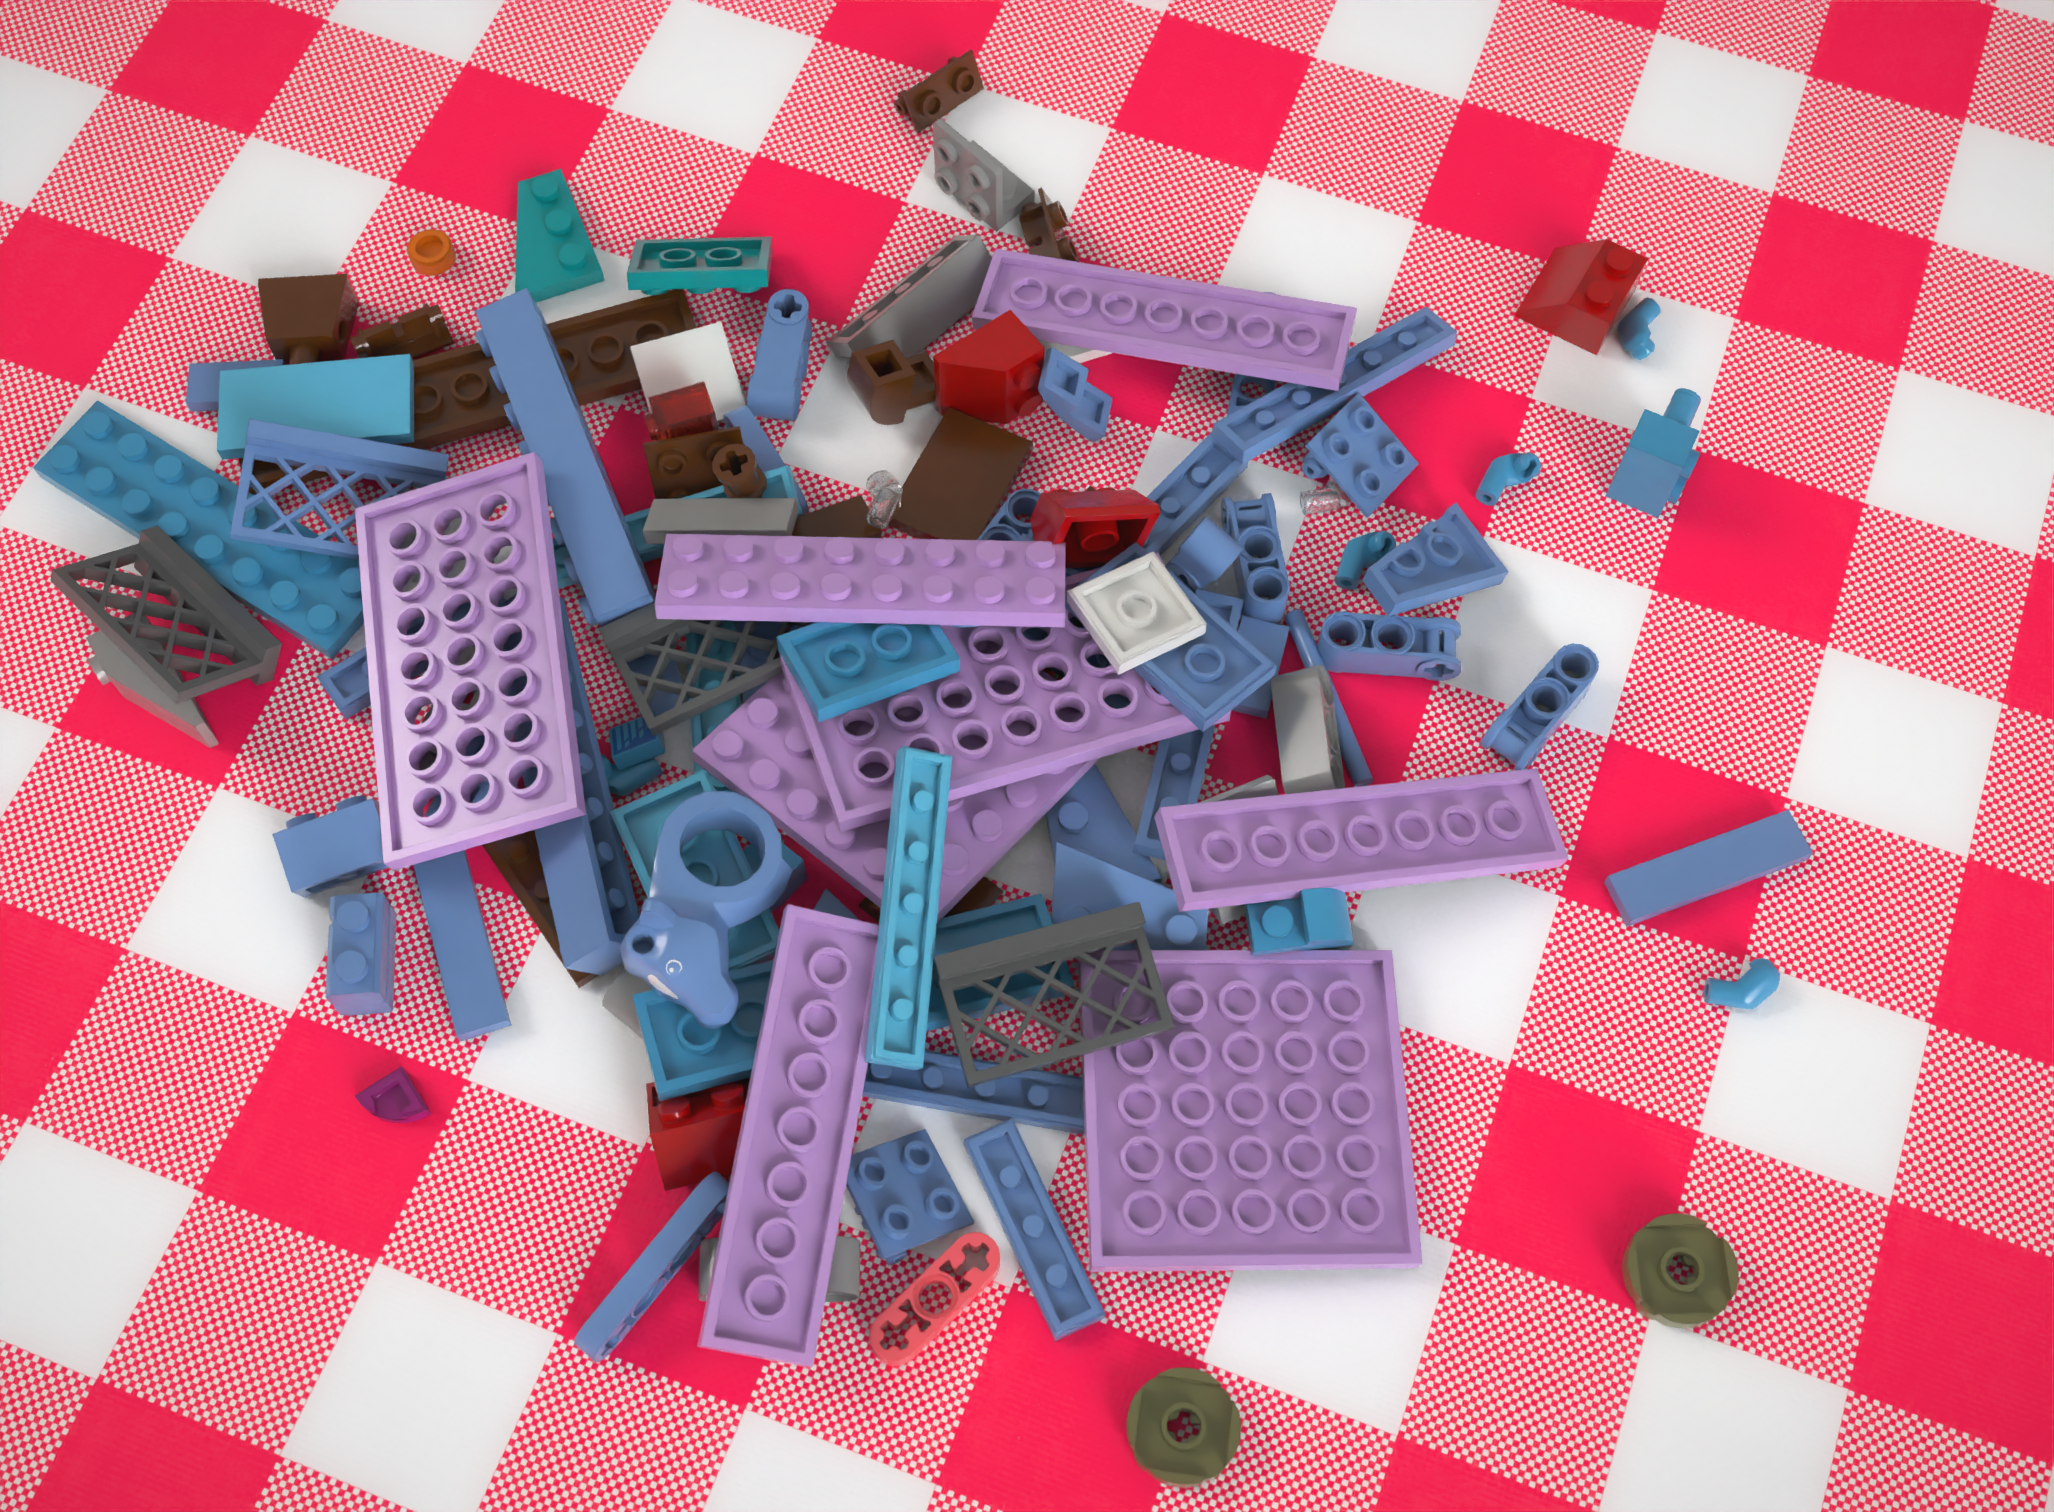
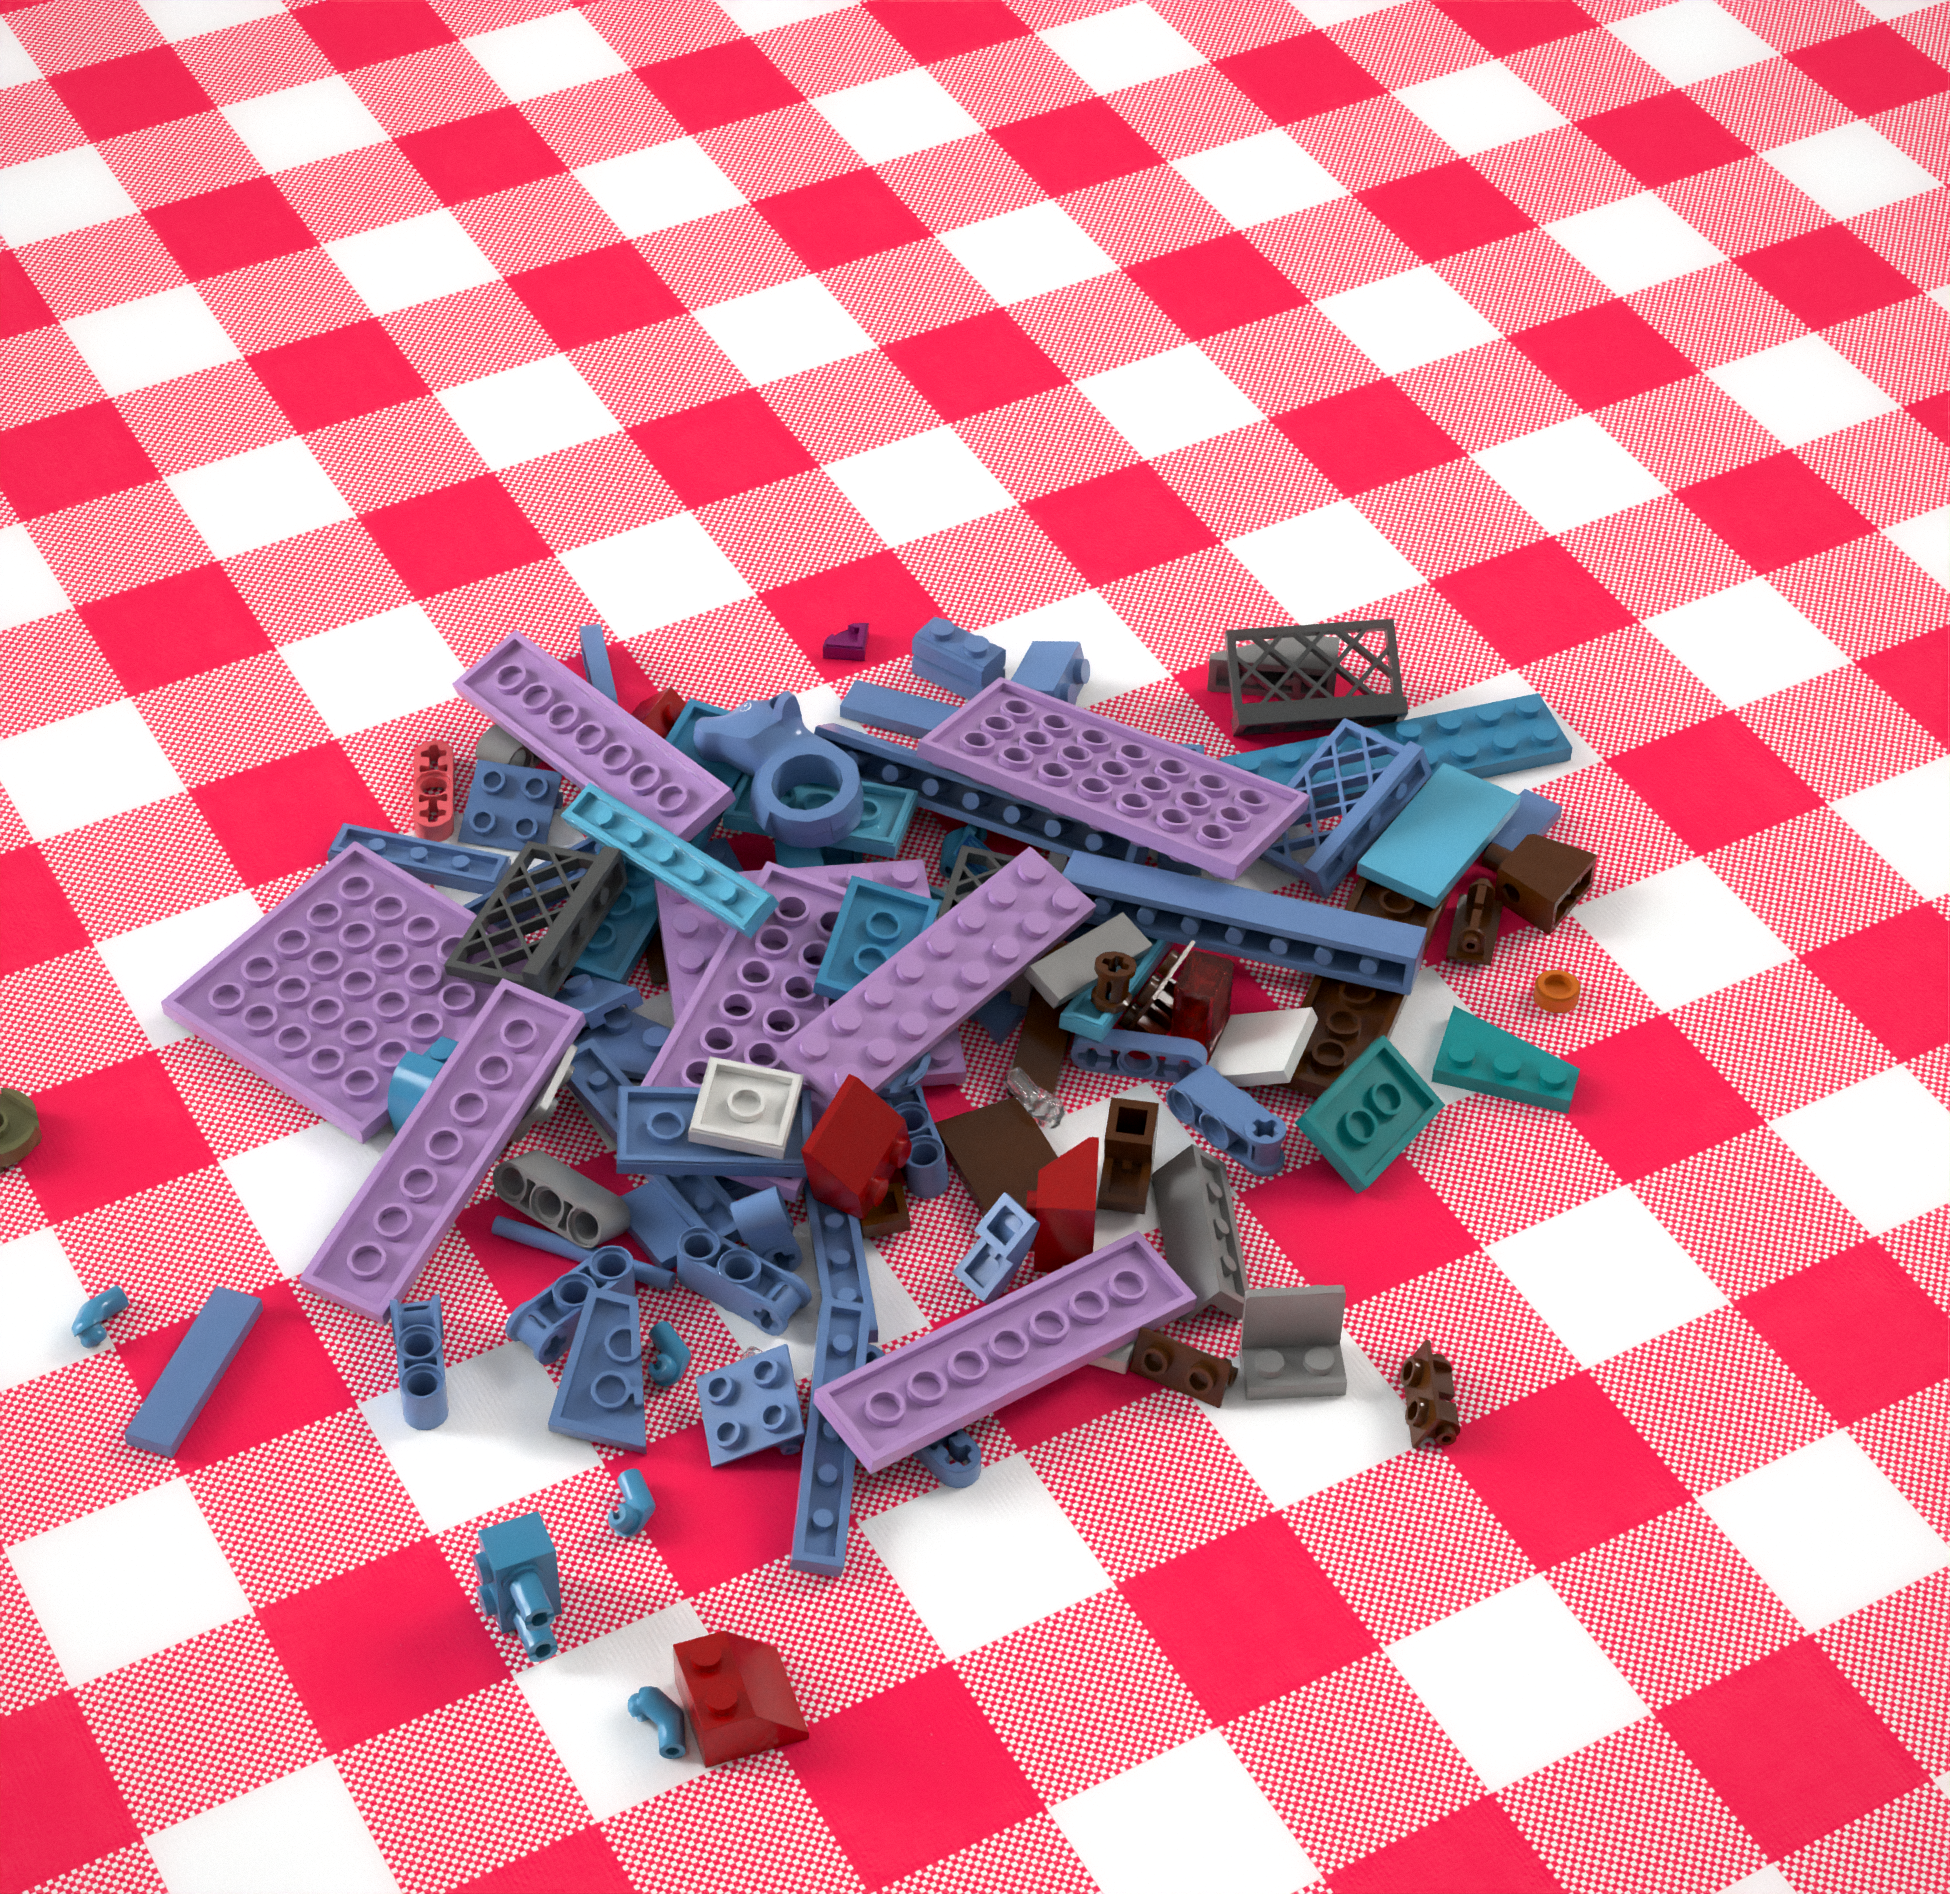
camera: 130 degrees right, 20 degrees down
olive plate [1126,1367,1241,1488] -> none

